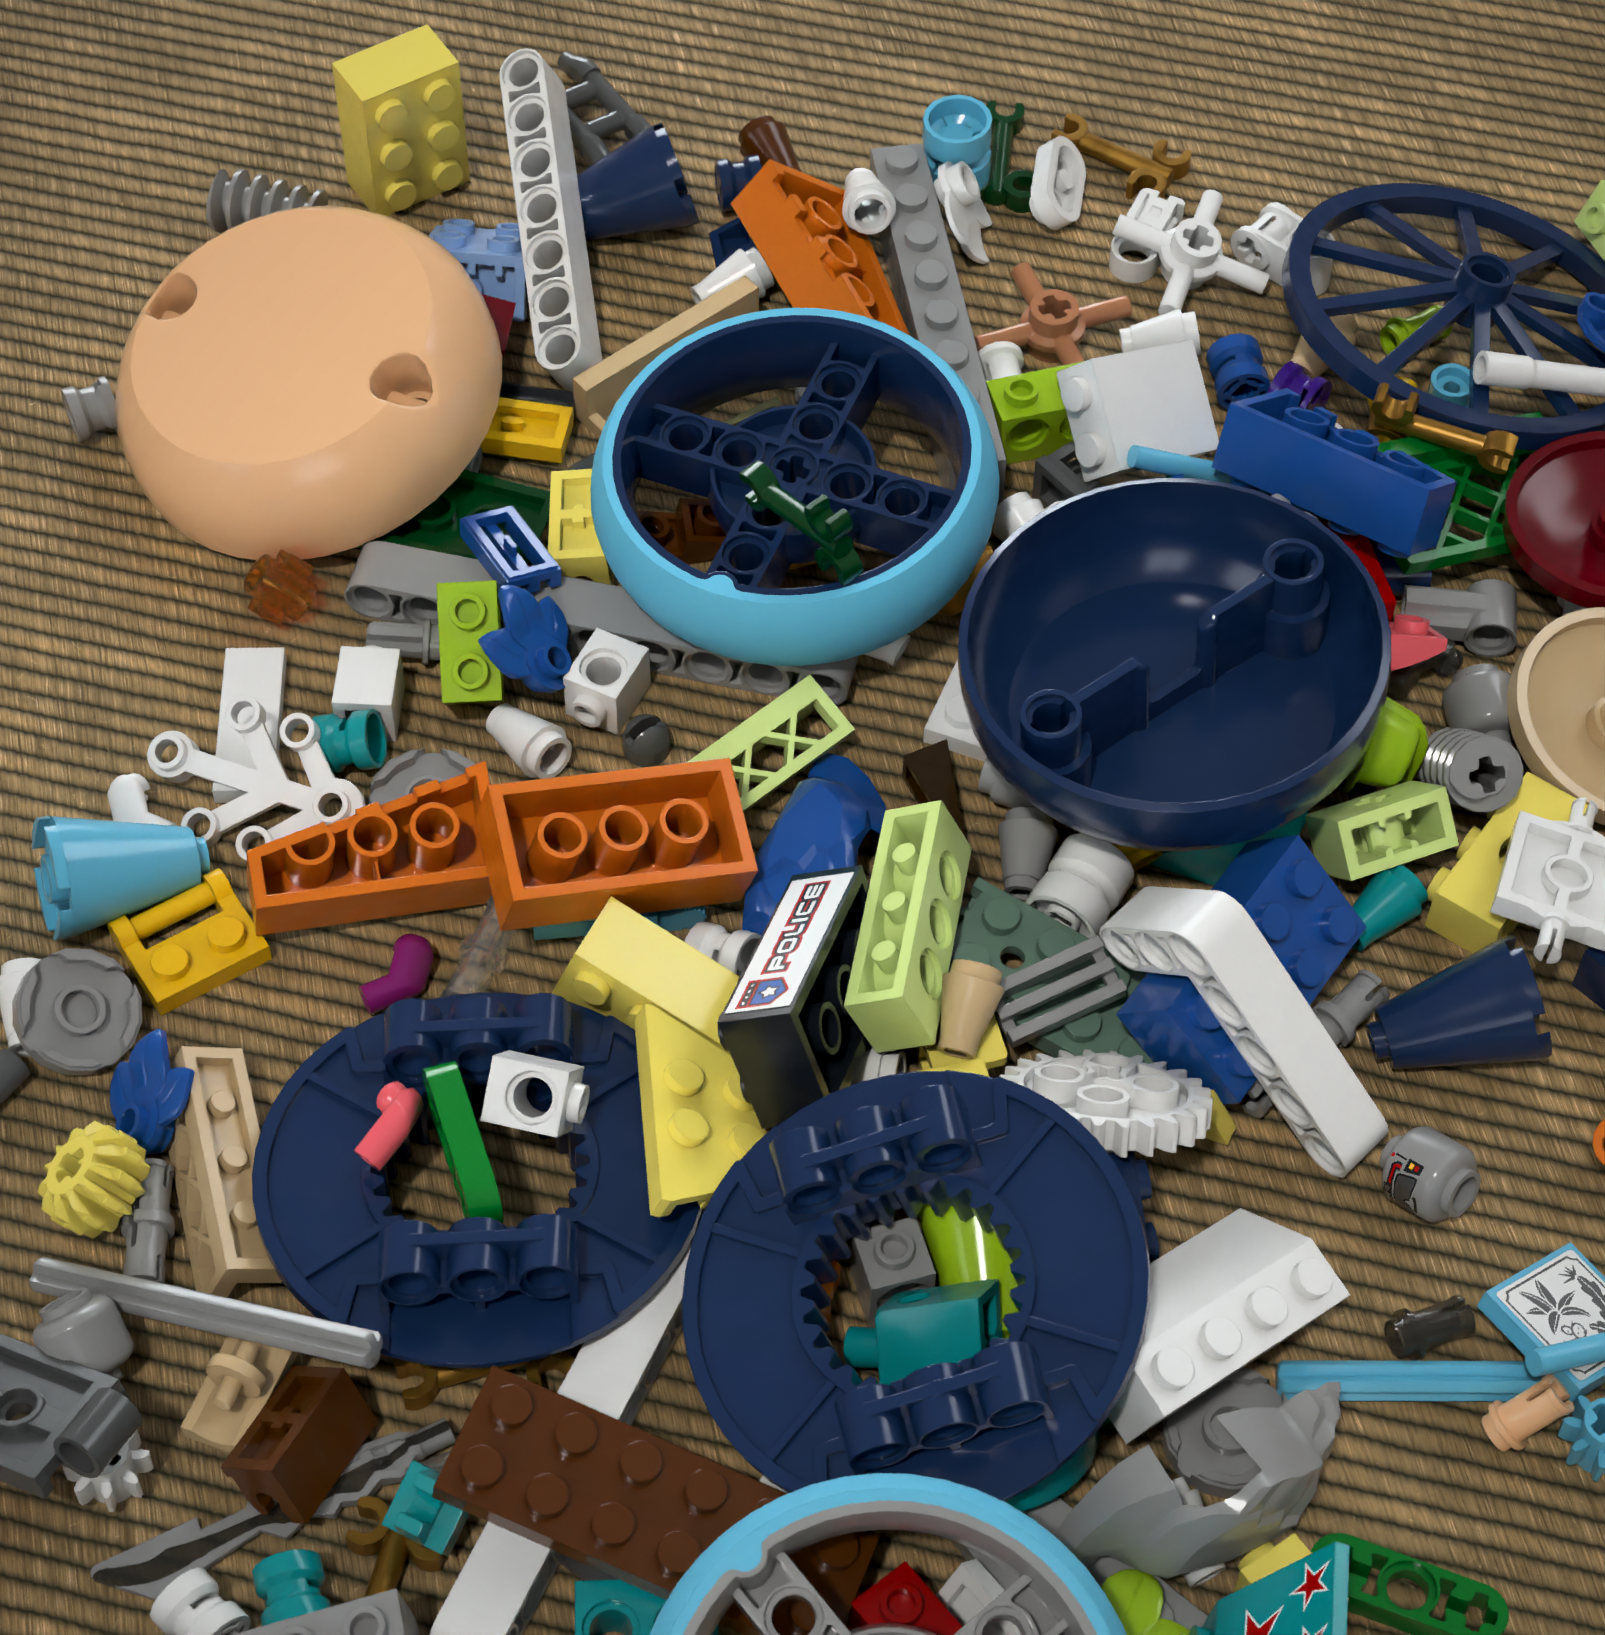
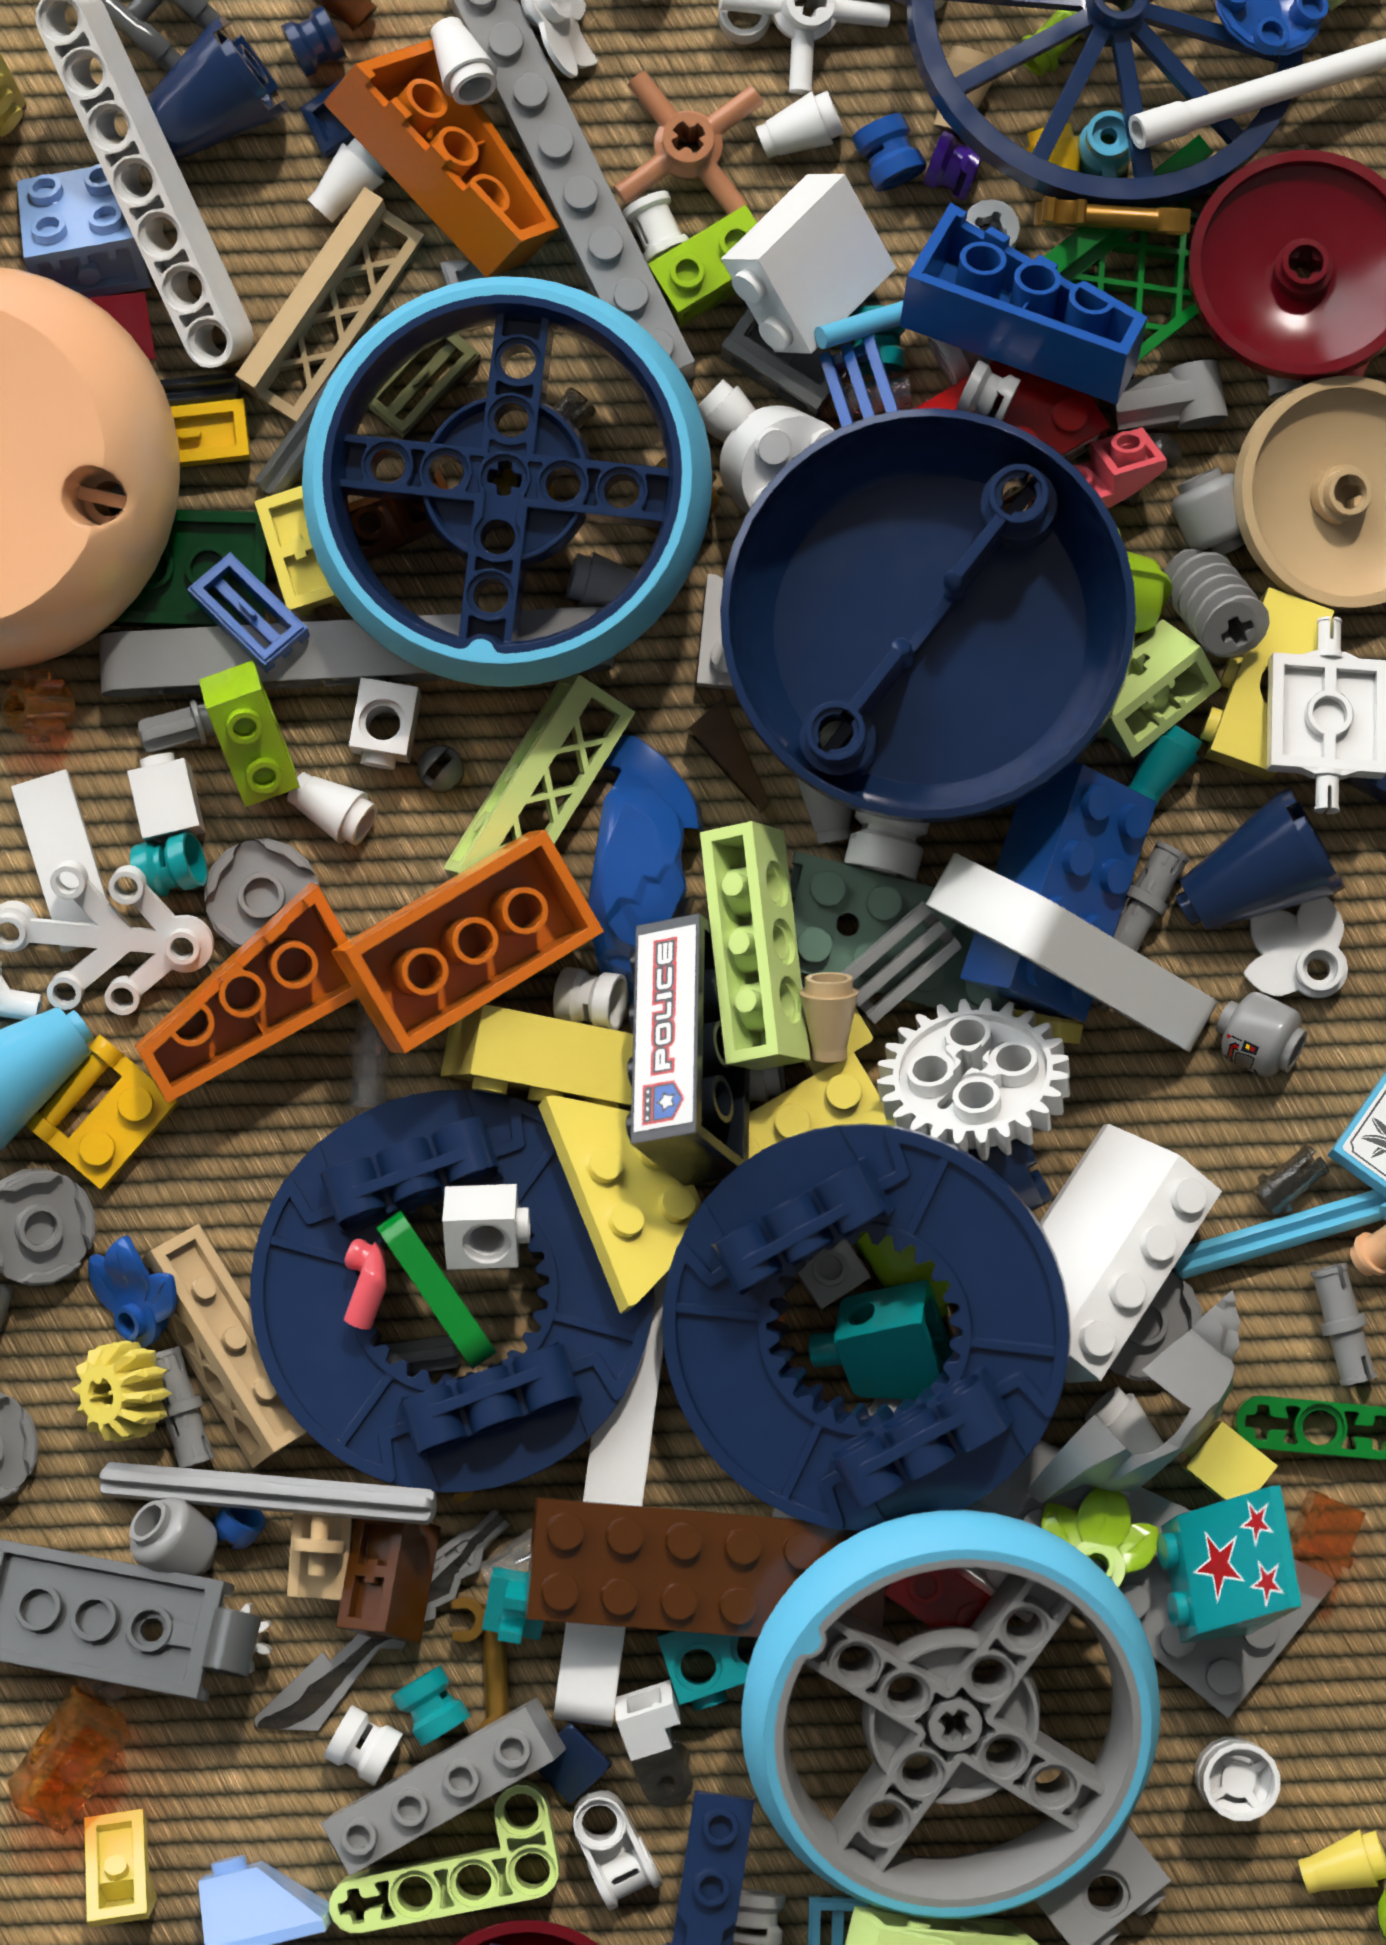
camera: 15 degrees left, 30 degrees up
magenta arm [358,933,434,1015] -> none
blue plate [478,585,573,693] -> none
dark green bar [738,461,863,586] -> none
none -> blue hinge [214,1507,266,1550]
none -> white plate [1243,897,1348,999]
none -> light grey pin [1310,1263,1378,1386]

